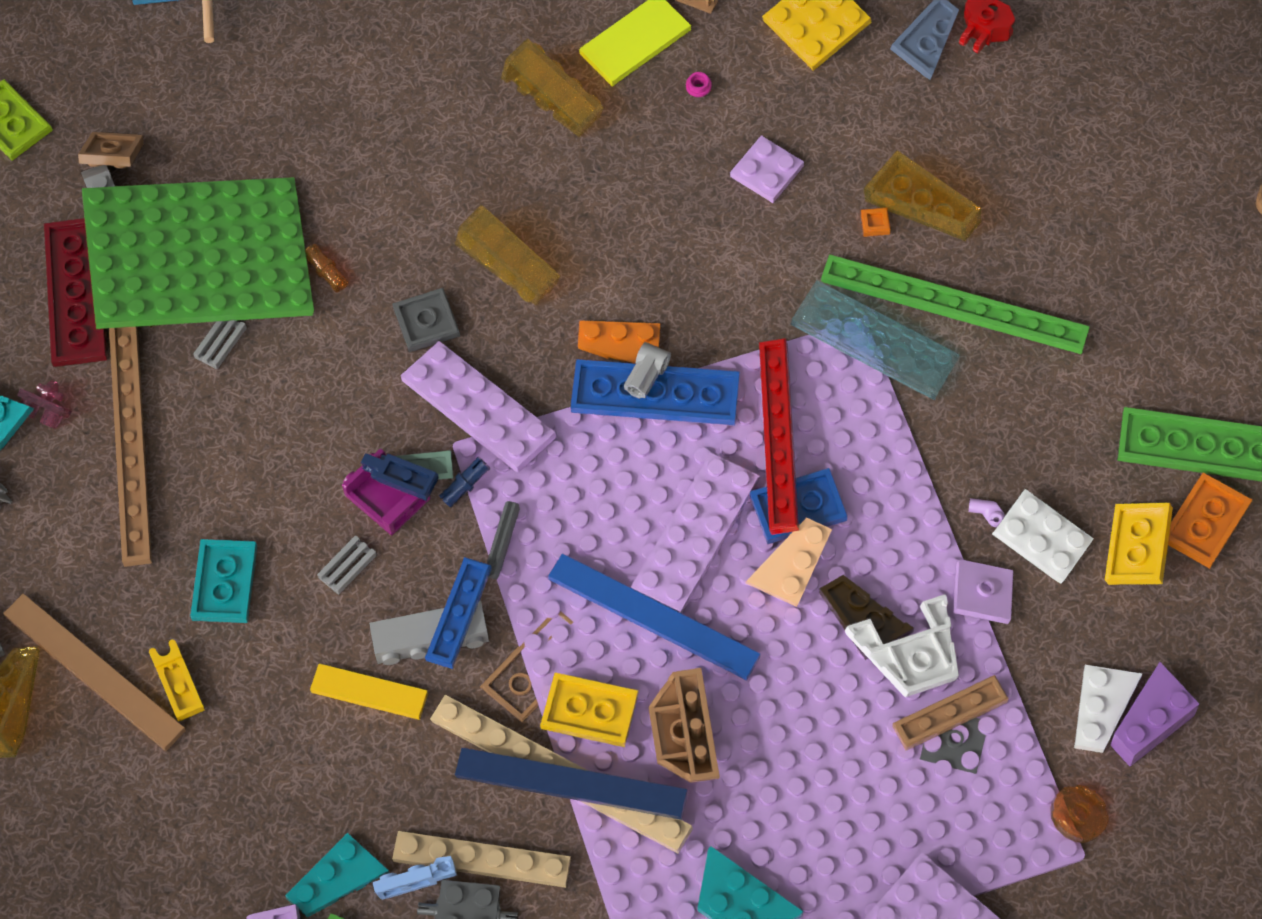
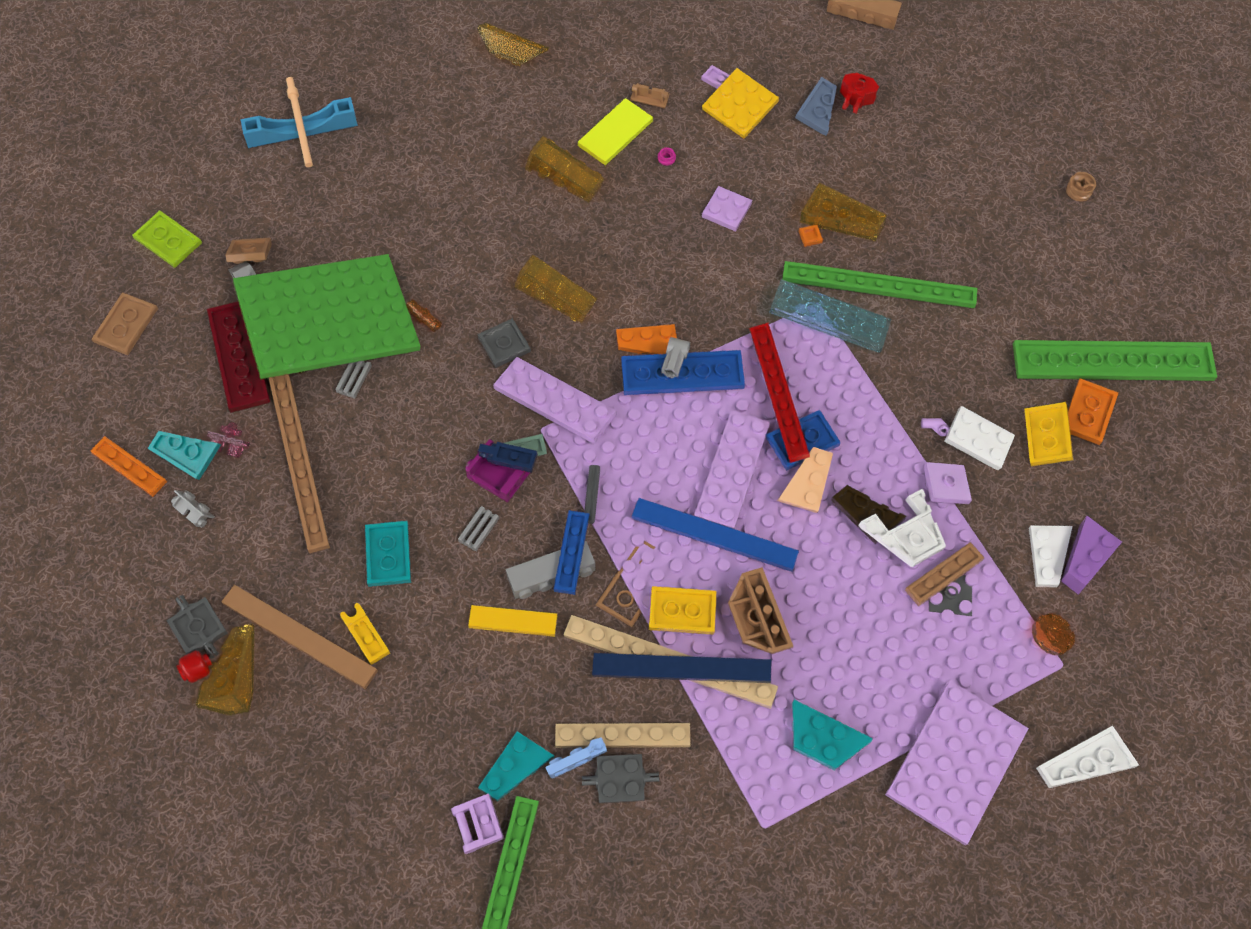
camera: 15 degrees left, 0 degrees up
dark blue pin [439,456,490,508] -> none

